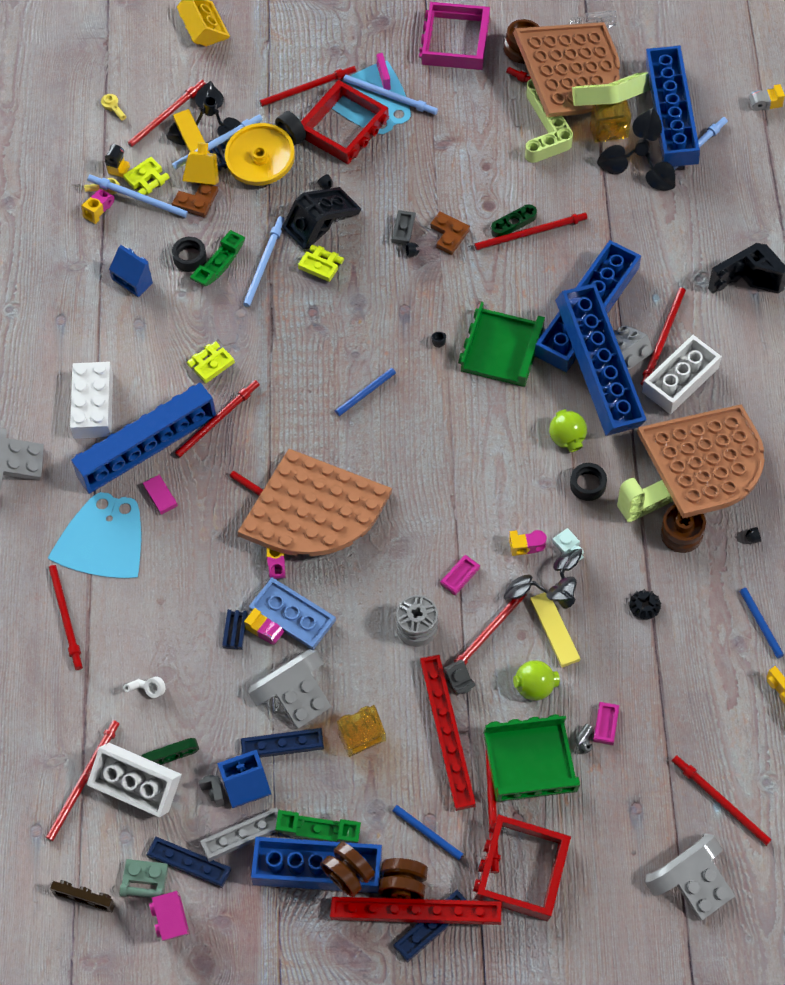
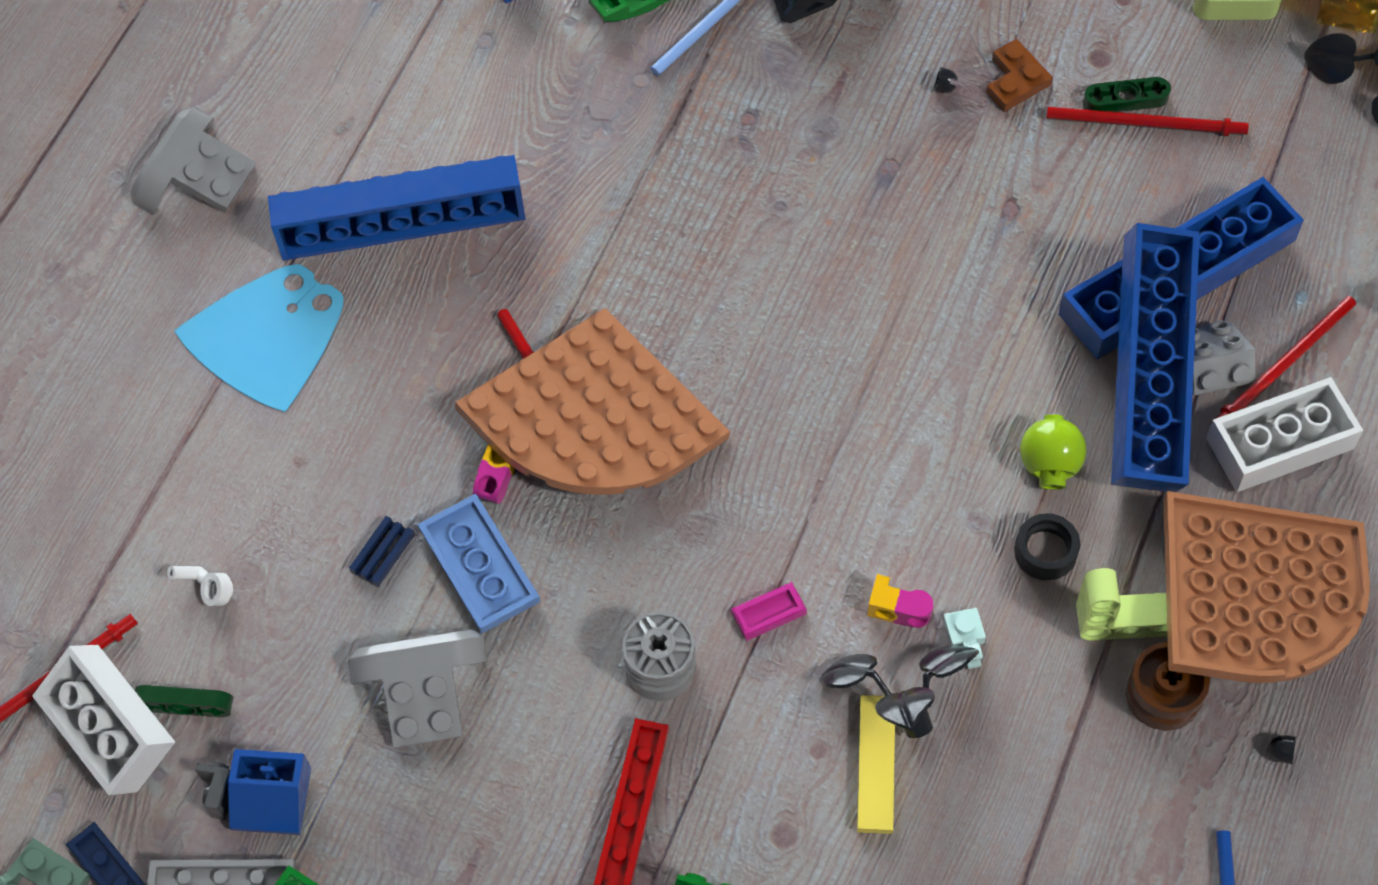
camera: 25 degrees right, 0 degrees up
red bar [49,565,83,670] -> none
white brick [70,362,113,439] -> none
dark pink tile [143,474,178,515] -> none
red bar [175,380,260,458] -> none
neon yellow plate [186,341,235,383] -> none
dark blue tile [241,728,324,758] -> none
leg [244,608,284,645] -> none
neon yellow plate [298,245,344,282] -> none
blue bar [335,368,396,416] -> none
clear yellow slope [337,705,386,757] -> none
dark grey plate [392,210,416,245] -> none
black hinge [432,332,446,348] -> none
dark grey bracket [444,659,476,694] -> none
red bar [445,594,527,676] -> none
green panel [458,302,545,387] -> none
lime brick [513,660,560,701] -> none
black gear [629,589,661,620] -> none

